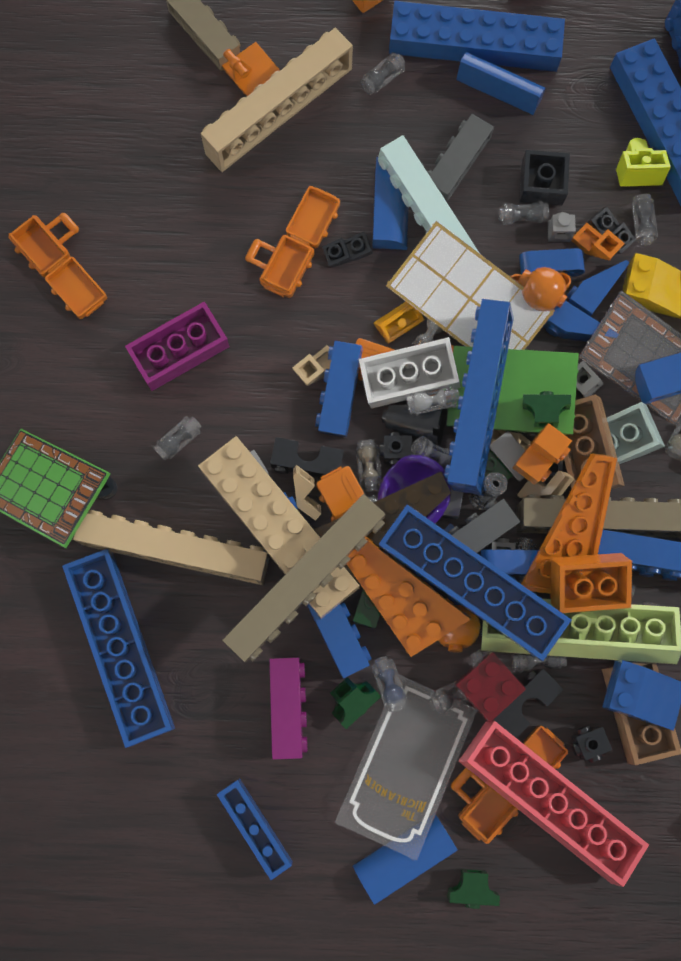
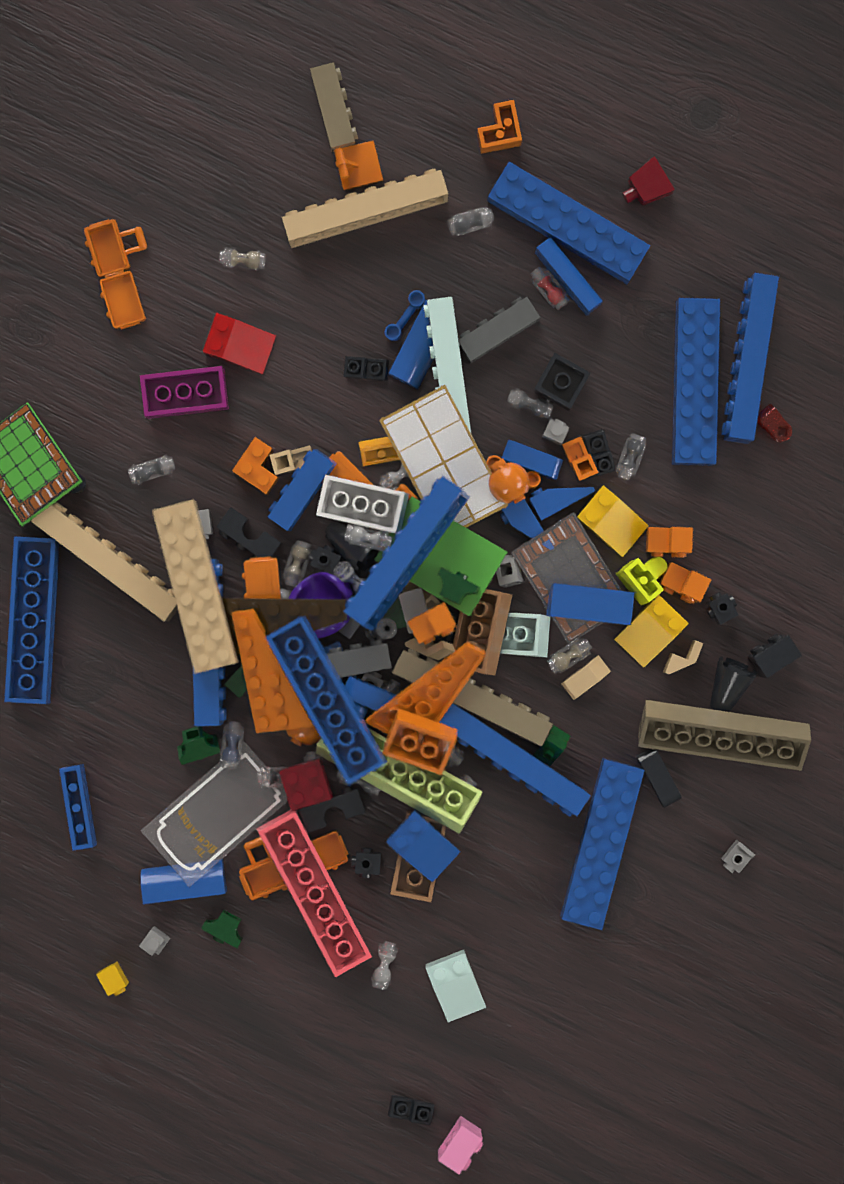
camera: 25 degrees right, 10 degrees up
dark tan brick [222,494,385,662] -> none
orange piece [245,186,340,298] -> none
magenta brick [270,658,308,759] -> none
tan slope [293,465,321,521] -> none
neon yellow brick [616,138,670,186] -> none
none -> light grey brick [139,926,170,956]
none -> red slope [203,313,276,374]
none -> clear piece [219,247,266,271]
none -> orange brick [232,437,279,495]
none -> clear piece [371,941,399,989]
none -> blue bar [385,290,425,341]
none -> clear piece [530,267,570,311]

